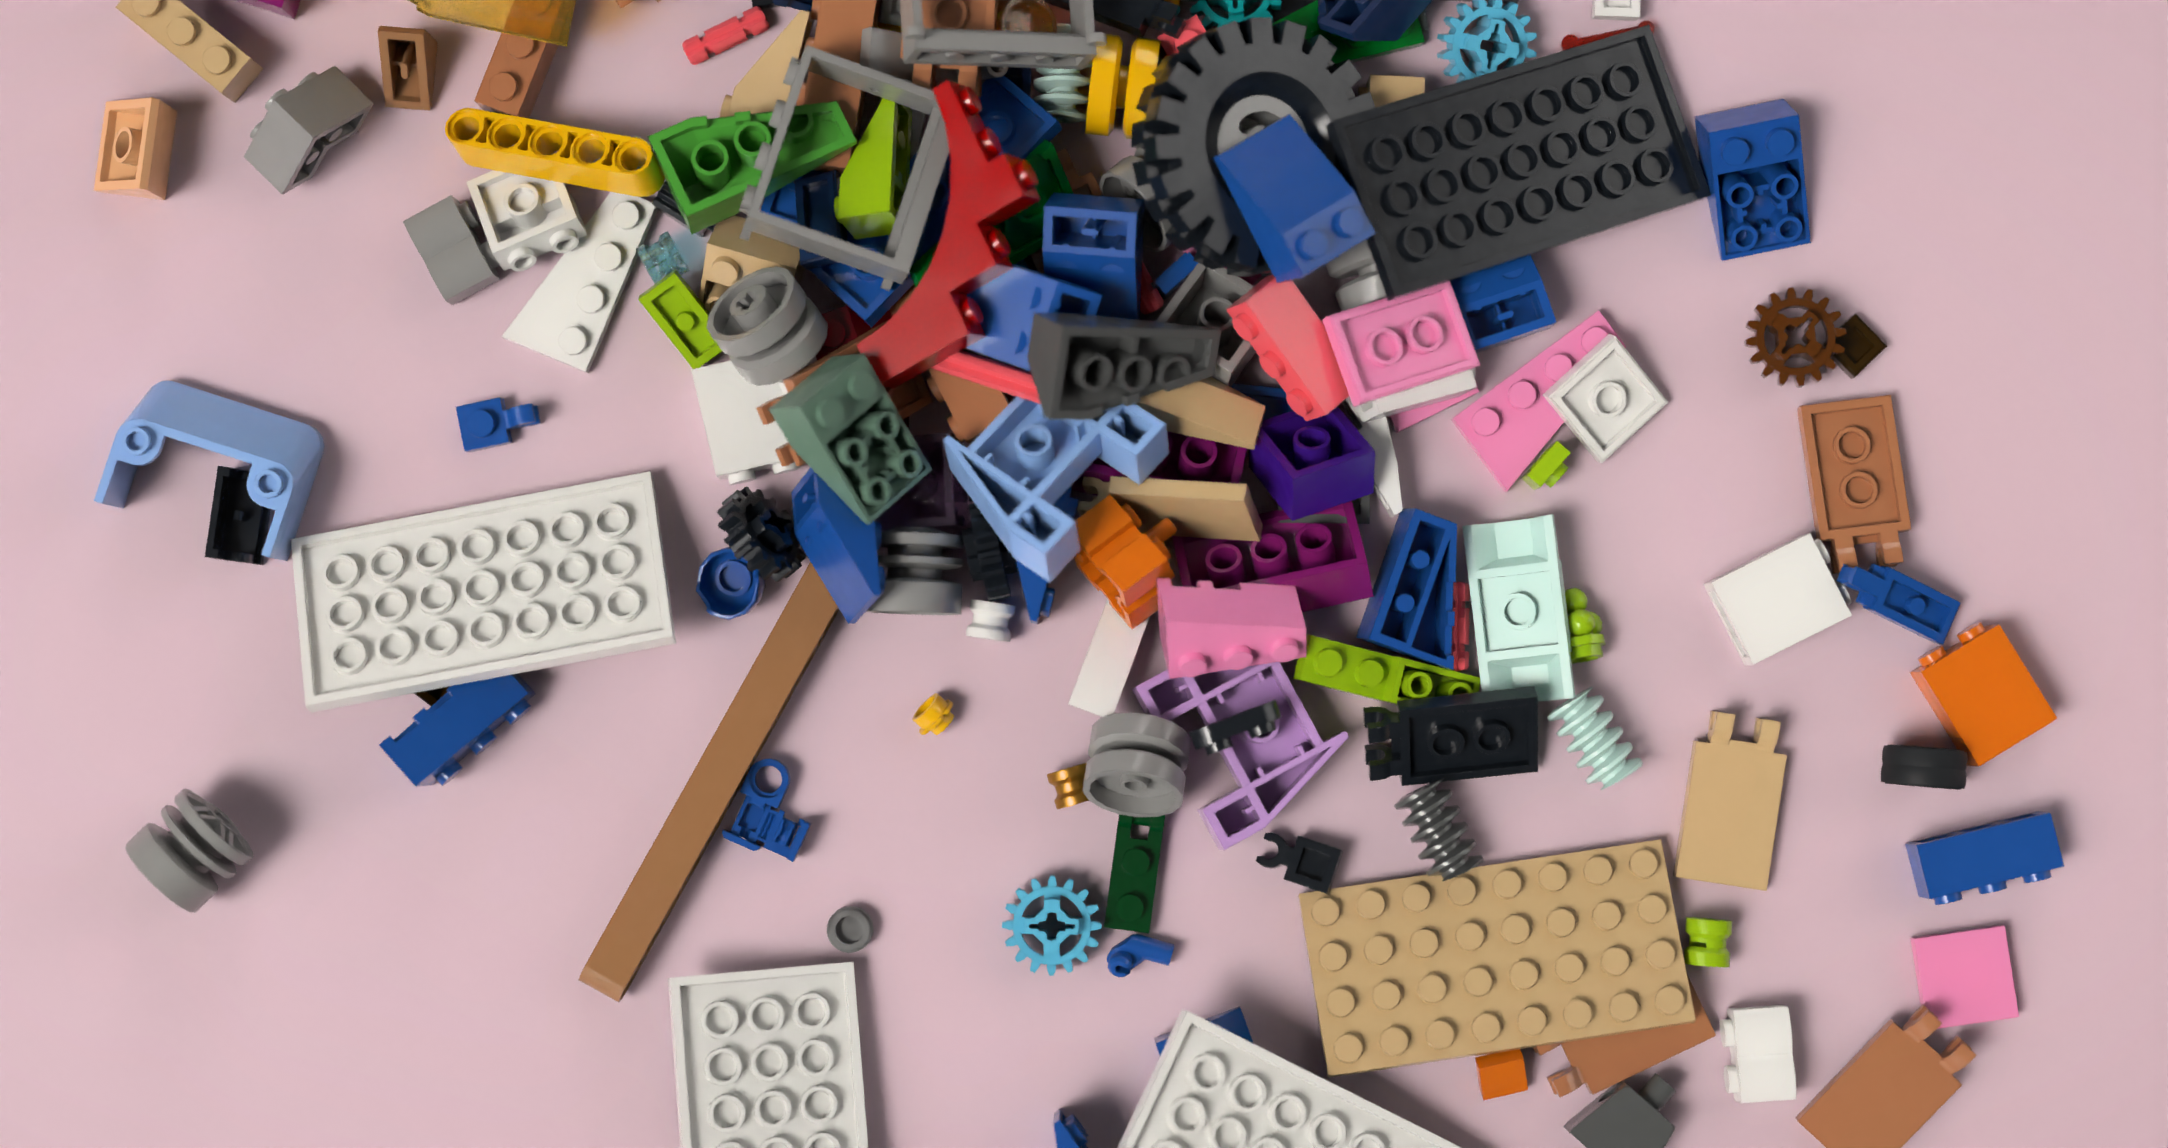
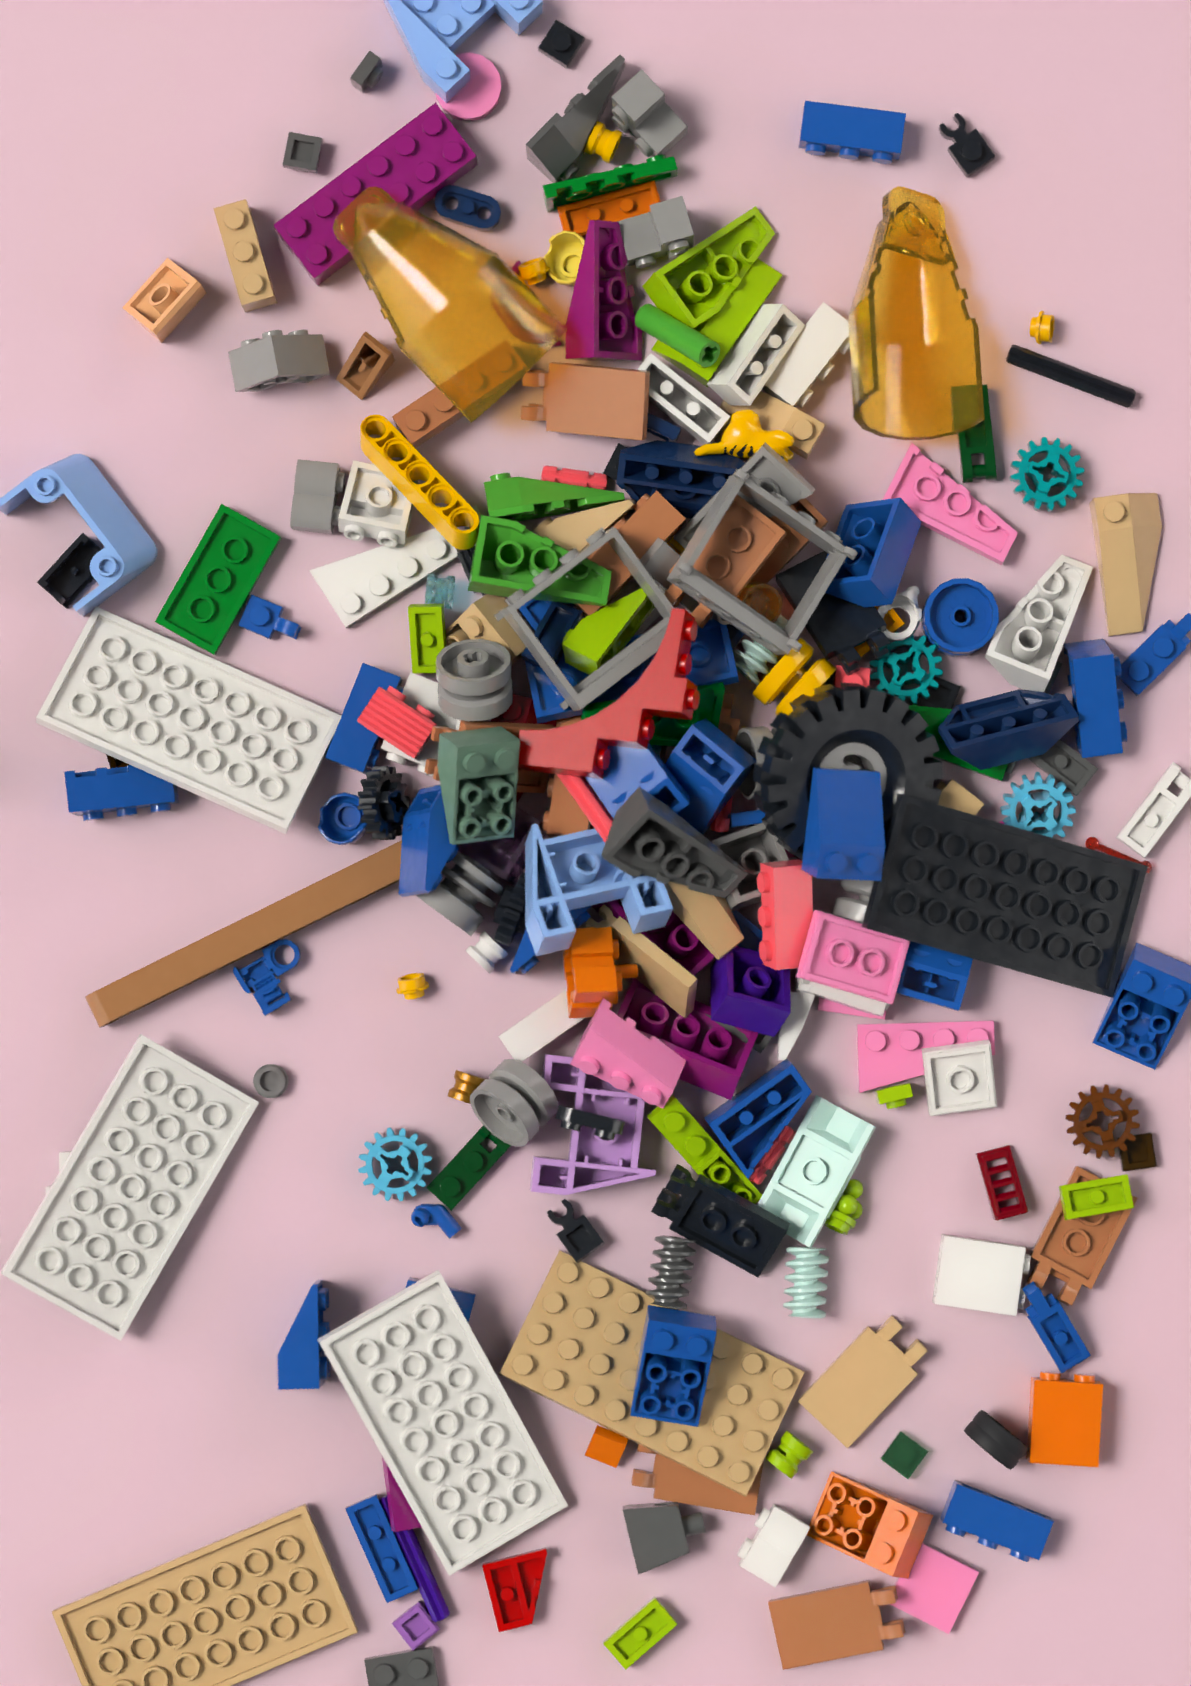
camera: 45 degrees right, 0 degrees up
none -> green plate [155,504,282,656]
none -> blue brick [325,663,404,774]
none -> coral brick [357,686,438,760]
none -> bright green wedge [484,473,625,522]
none -> blue slope [630,1305,717,1427]
none -> orange slope [807,1471,934,1579]
none -> clear green tile [880,1430,928,1479]
none -> dark red slope [976,1145,1028,1221]
none -> lime plate [1059,1174,1134,1220]

